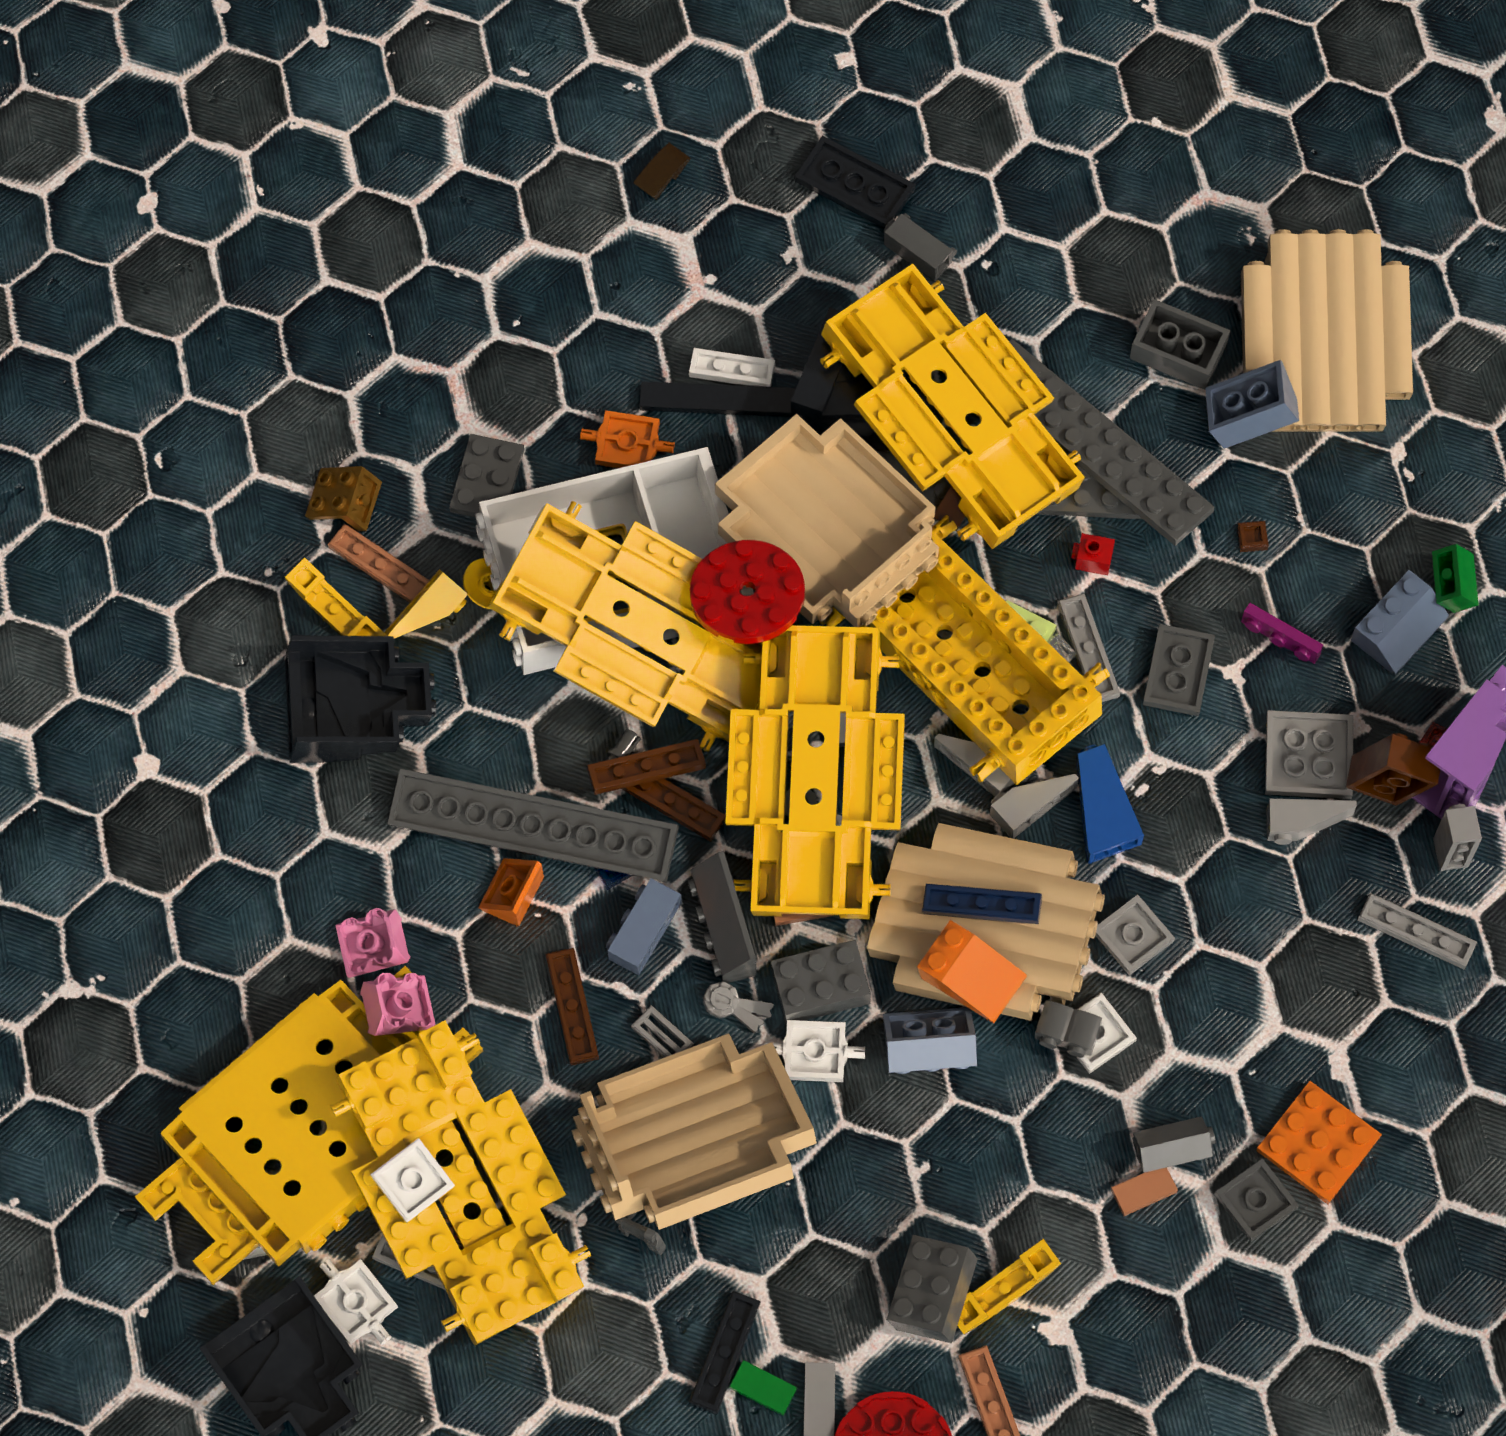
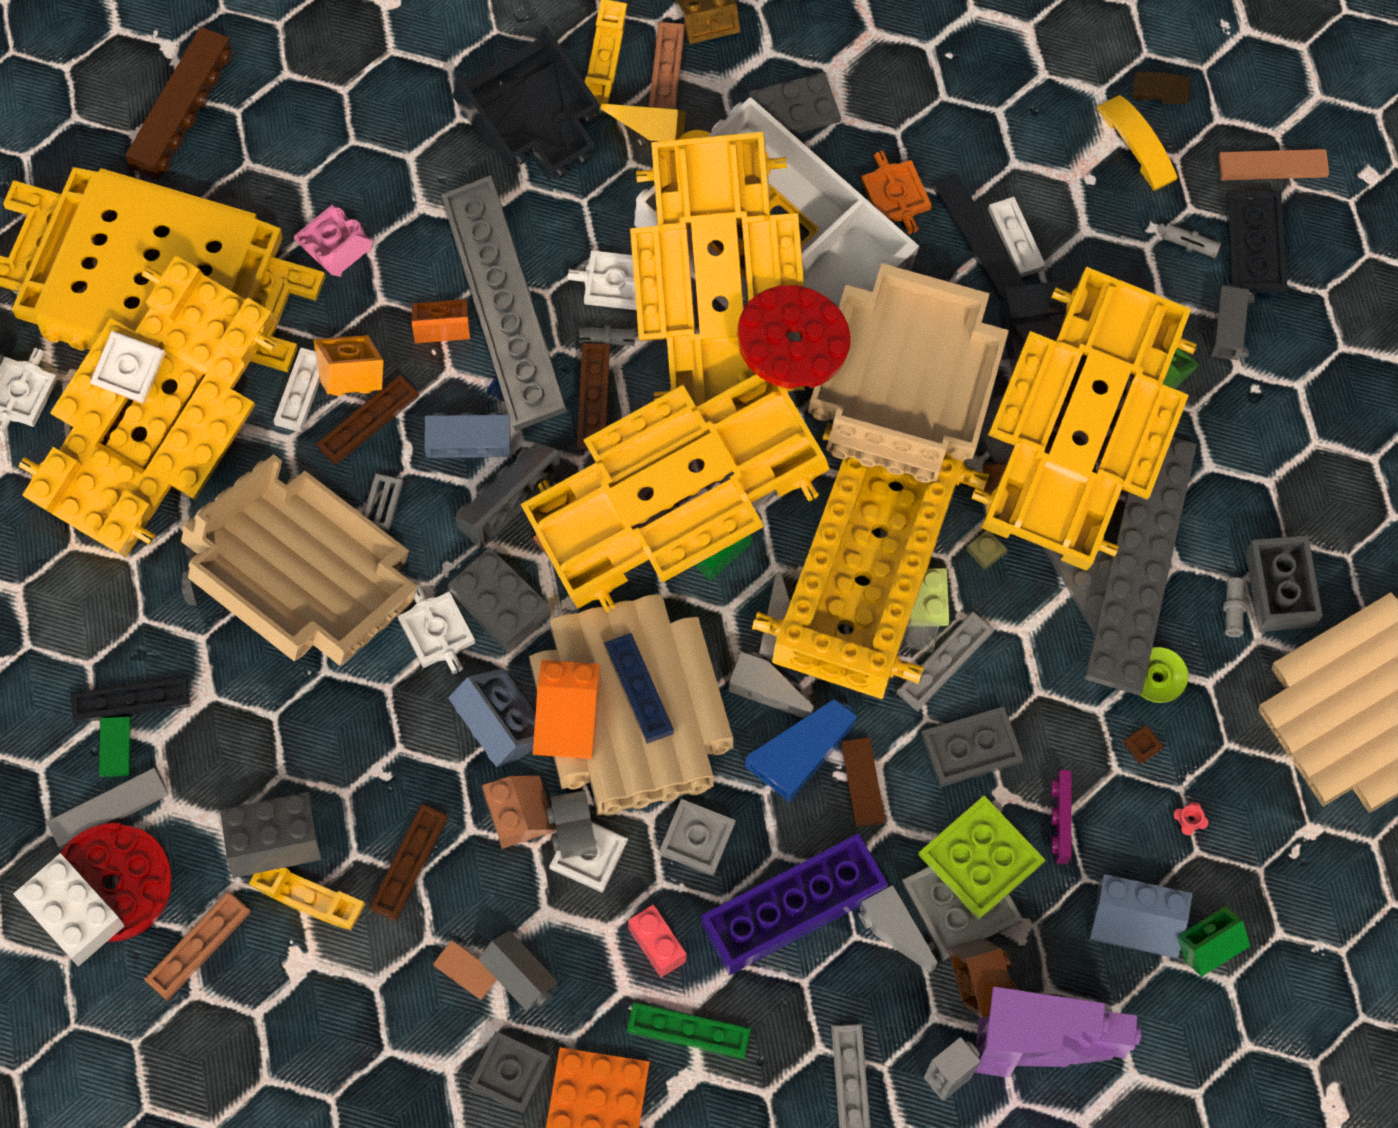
camera: 55 degrees right, 0 degrees up
bright pink slope [360,973,436,1036] -> none
reddish brown plate [587,739,706,795] -> none
light grey piece [703,981,774,1033] -> none
red brick [1071,533,1115,576] -> none
sand blue slope [1205,360,1299,449] -> none
none -> reddish brown brick [125,26,233,180]
none -> white plate [274,348,320,432]
none -> light orange slope [314,335,383,396]
none -> reddish brown tile [369,804,449,923]
none -> nougat slope [482,776,557,849]
none -> white plate [568,250,637,310]
none -> green tile [626,1002,751,1059]
none -> coral brick [628,904,686,978]
none -> dark purple brick [701,833,888,976]
none -> reddish brown tile [841,737,885,828]
none -> lime plate [918,796,1045,920]
none -> olive plate [966,530,1007,570]
none -> yellow slope [1097,95,1177,191]
none -> lime dish [1140,647,1188,703]
none -> light grey pin [1164,224,1221,259]
none -> coral plate [1174,802,1208,835]
none -> nougat tile [1218,149,1329,180]
none -> light grey pin [1223,578,1246,637]

